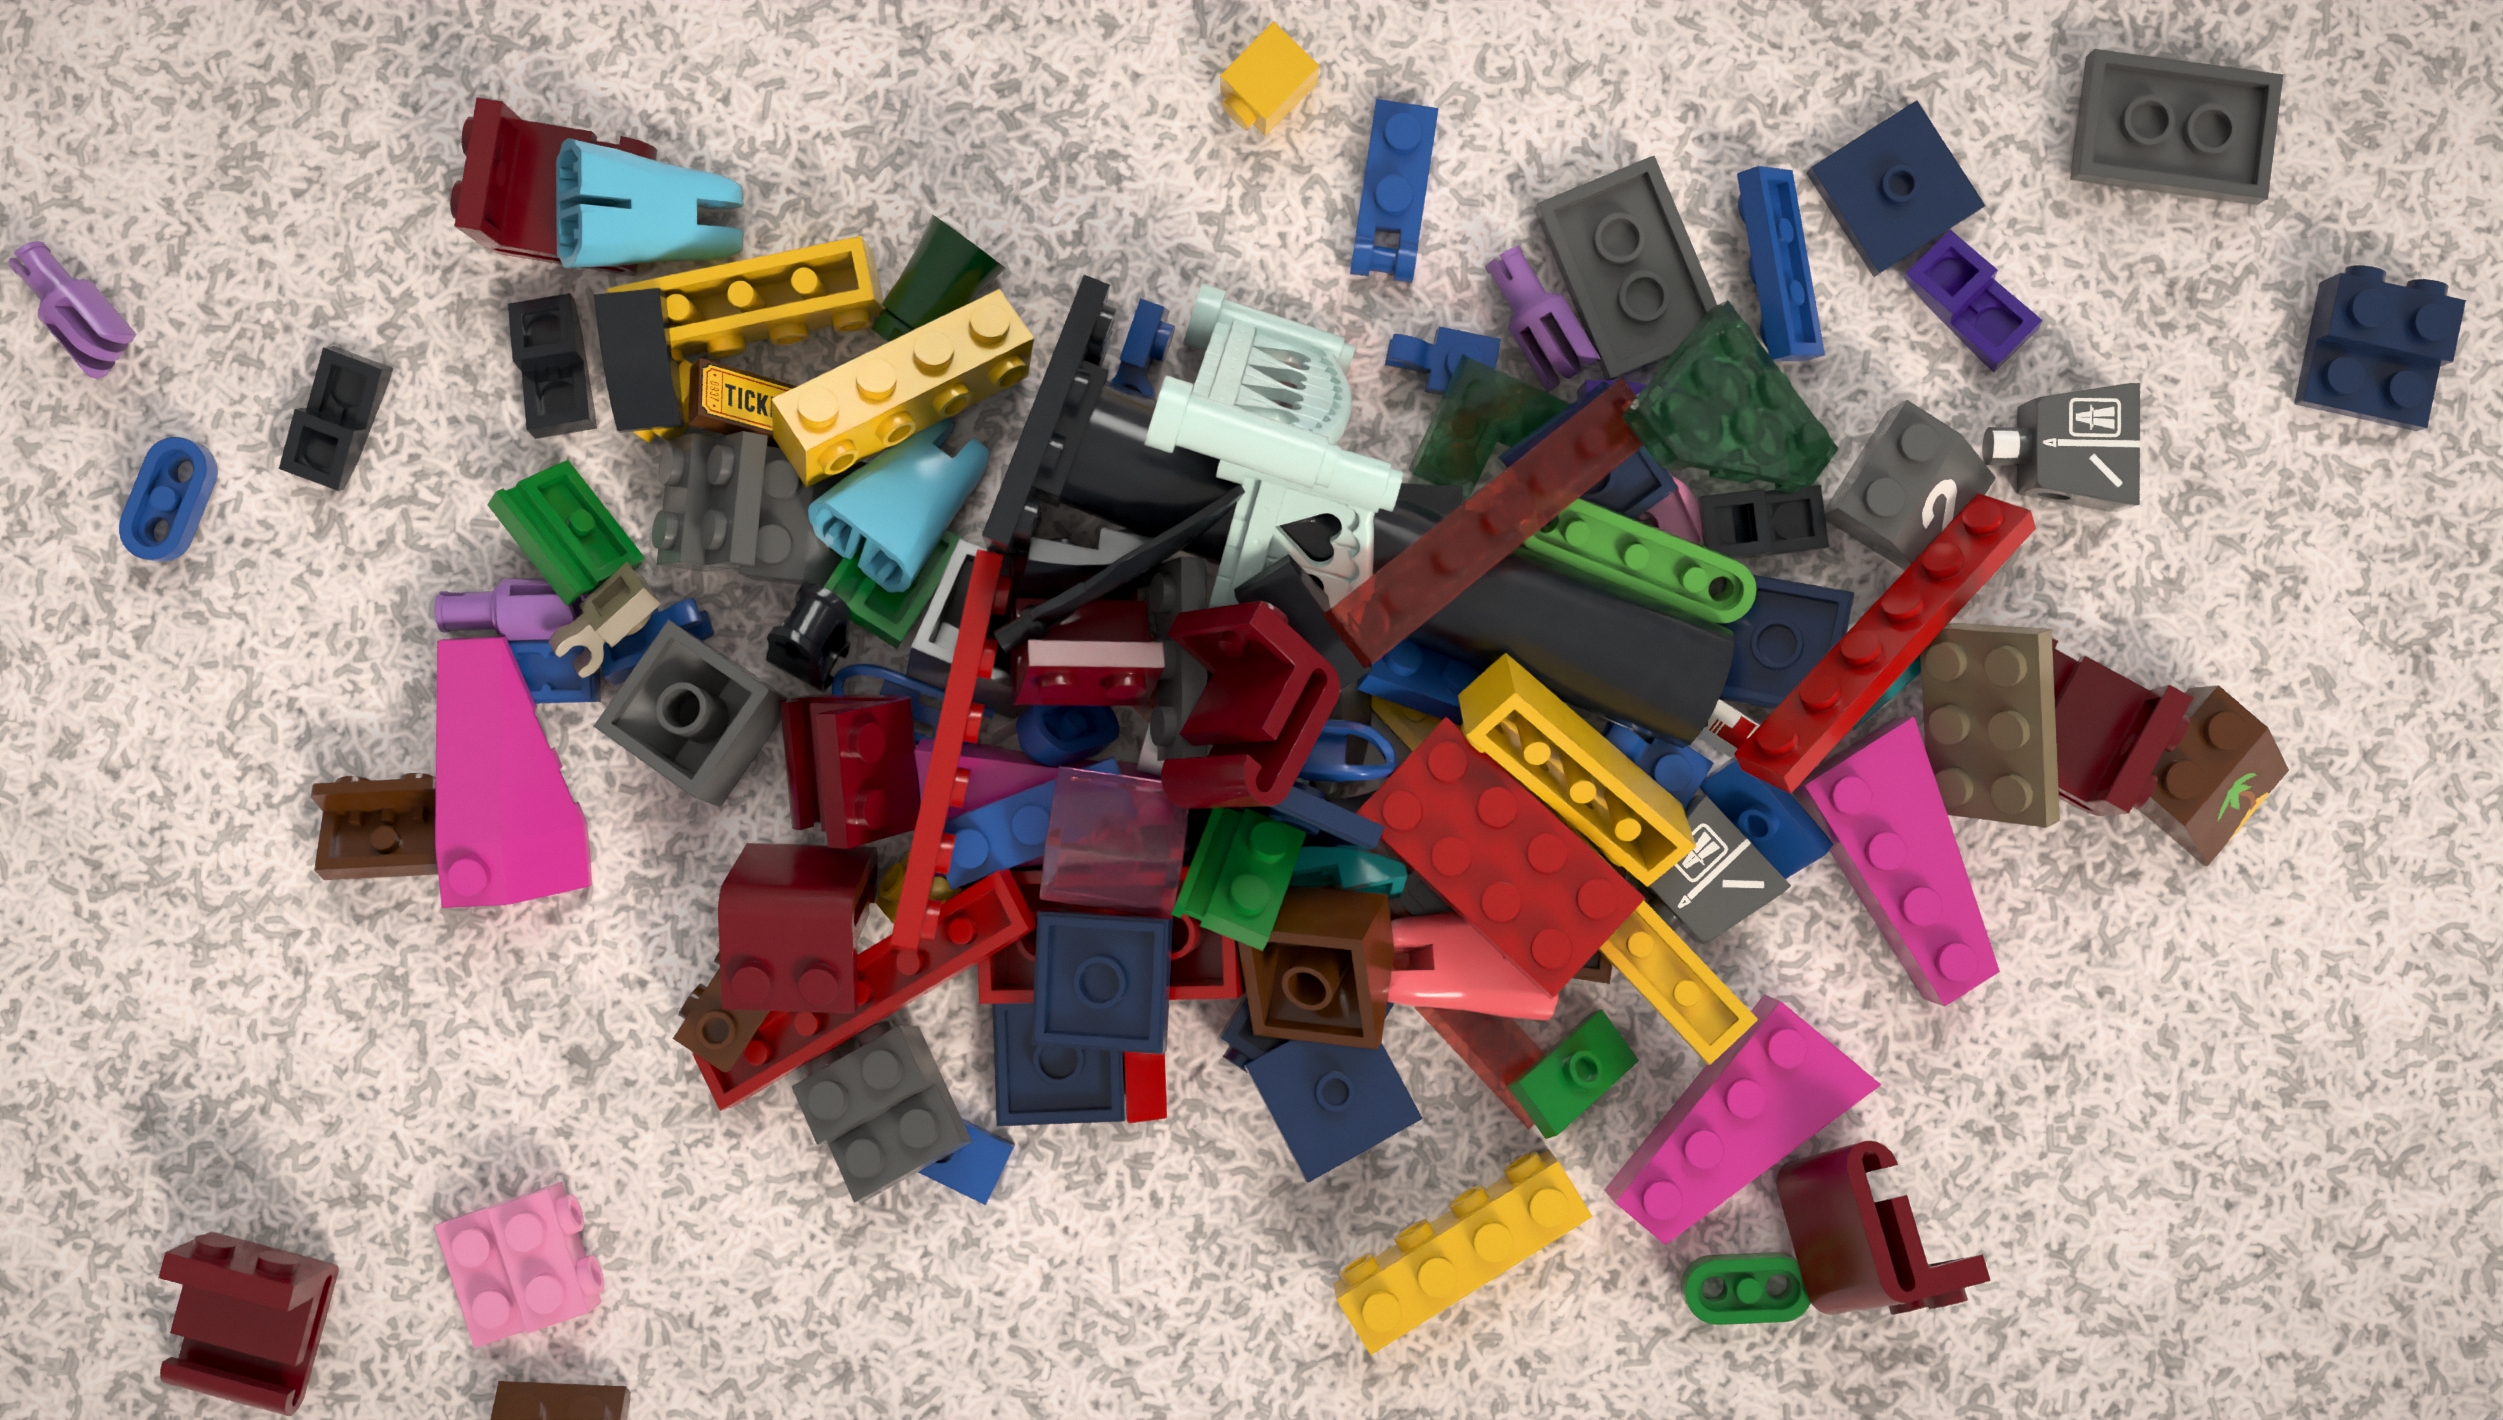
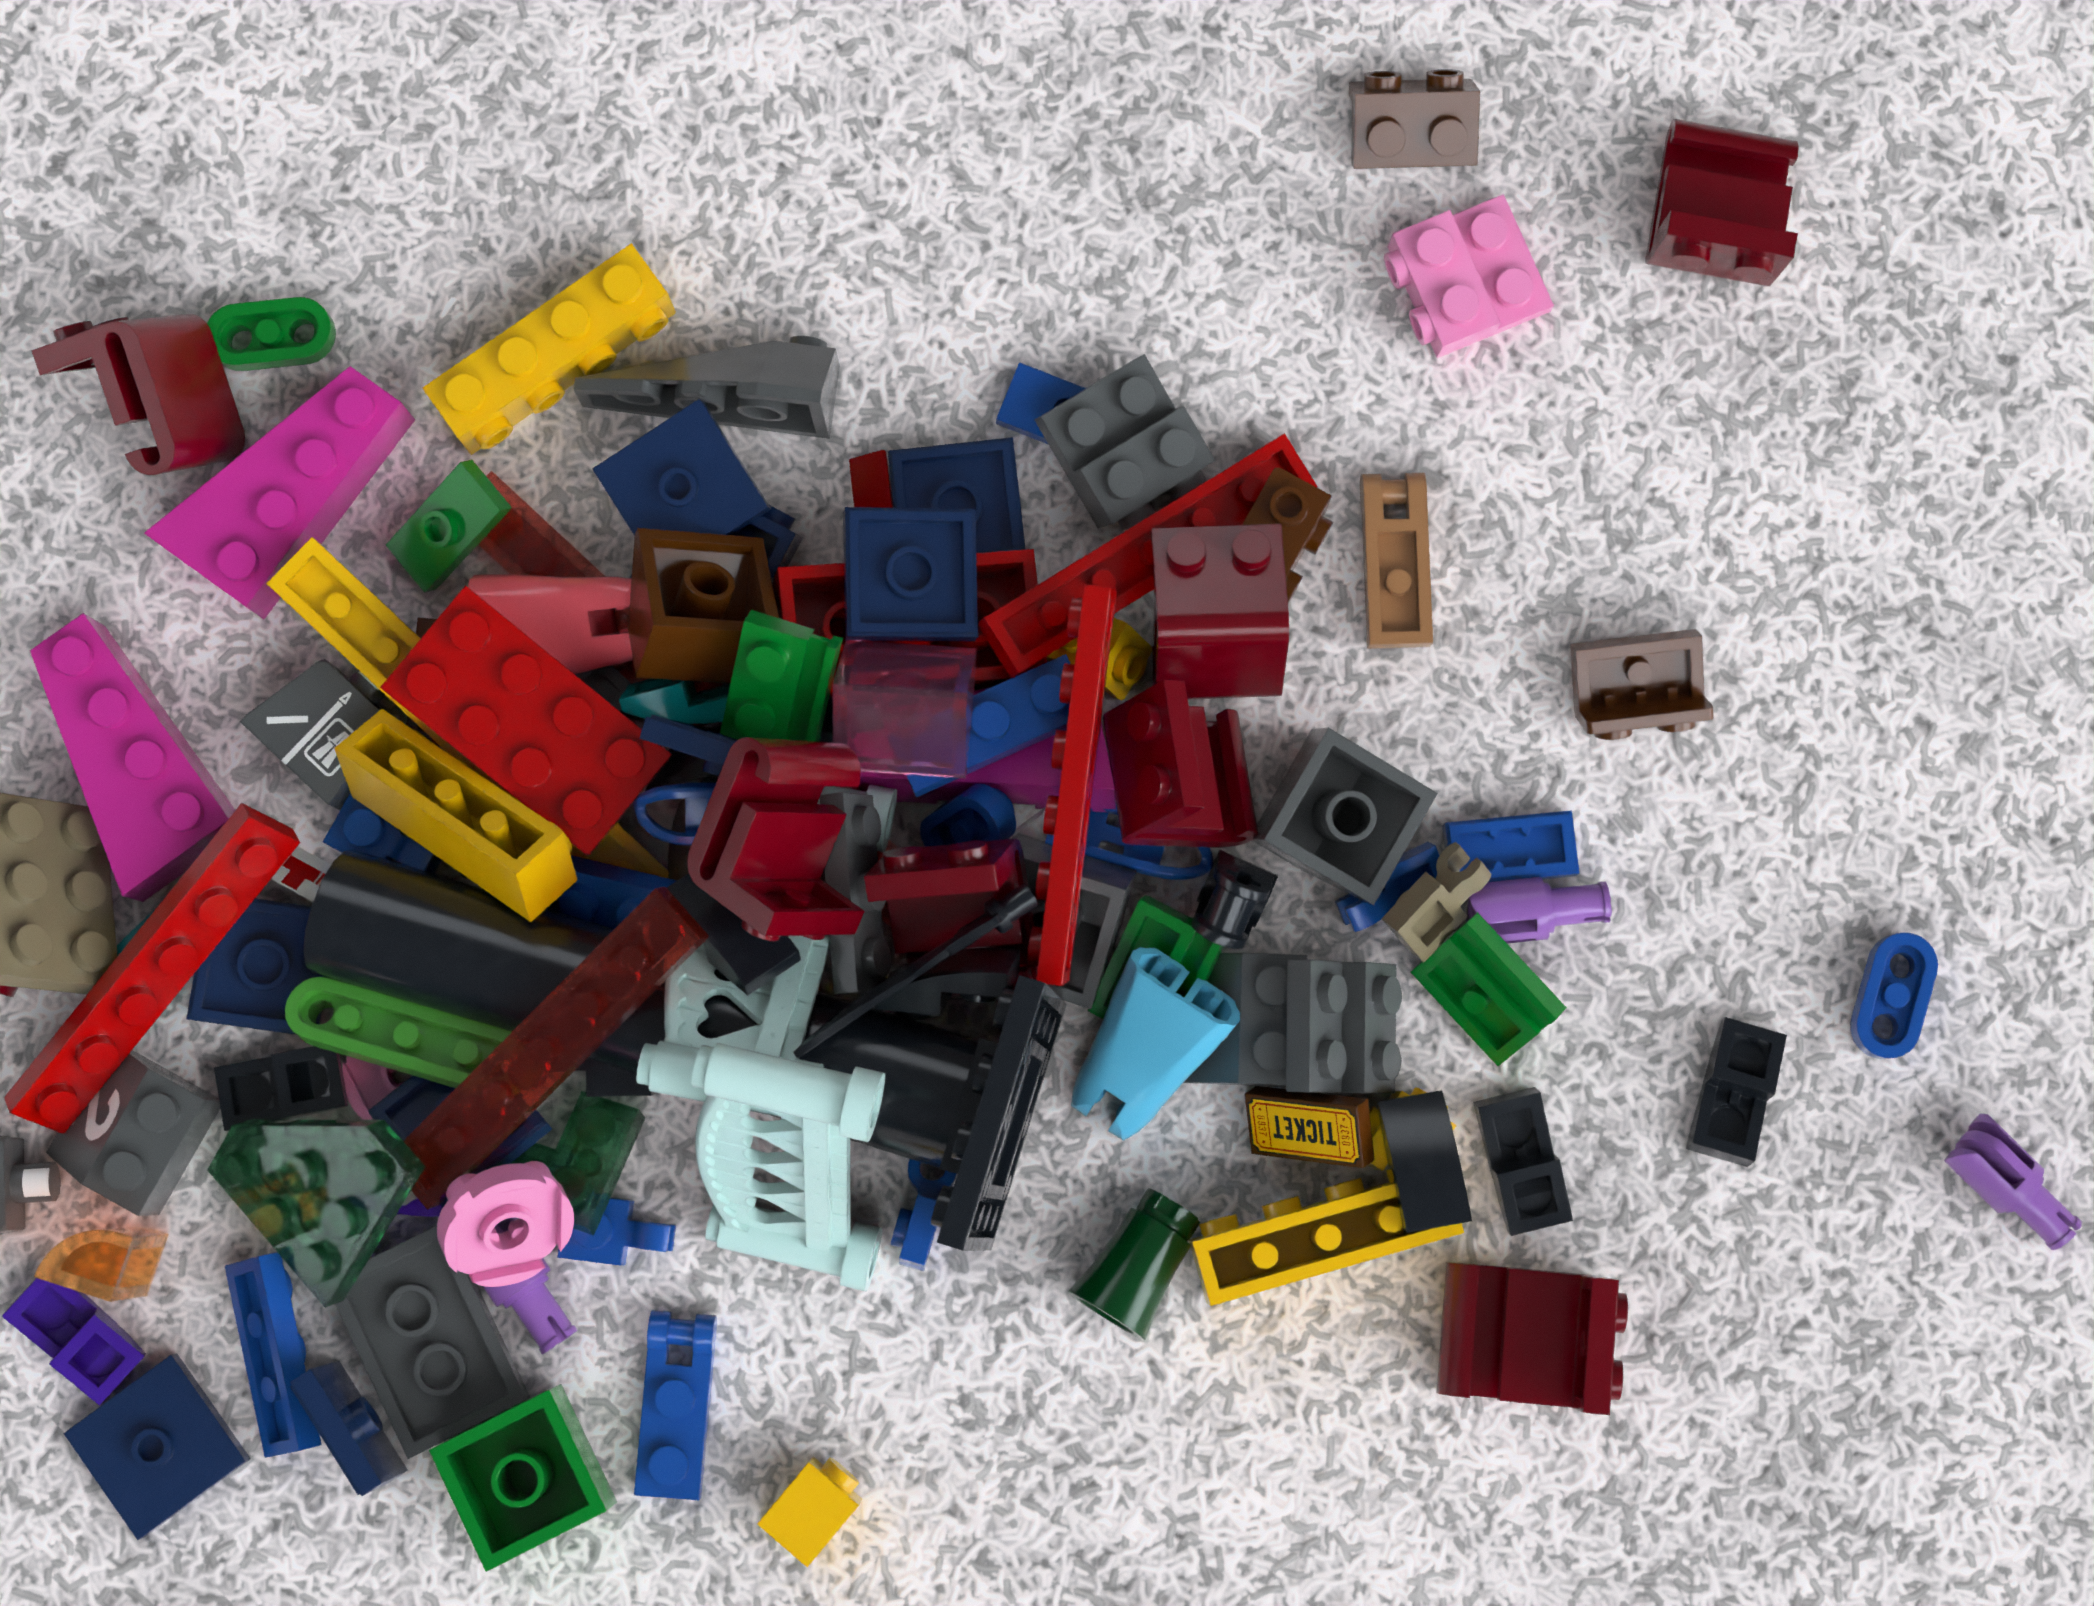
camera: 175 degrees right, 5 degrees down
dark pink wedge [435,636,592,908] -> none
medium azure piece [556,138,744,268] -> none
yellow brick [771,289,1034,488] -> none
blue plate [1699,757,1834,879] -> none
none -> clear orange brick [34,1227,169,1302]
none -> dark blue plate [290,1361,408,1496]
none -> green brick [429,1384,617,1572]
none -> bright pink plate [437,1161,574,1287]
none -> dark grey wedge [573,336,840,439]
none -> medium nougat plate [1360,473,1433,649]

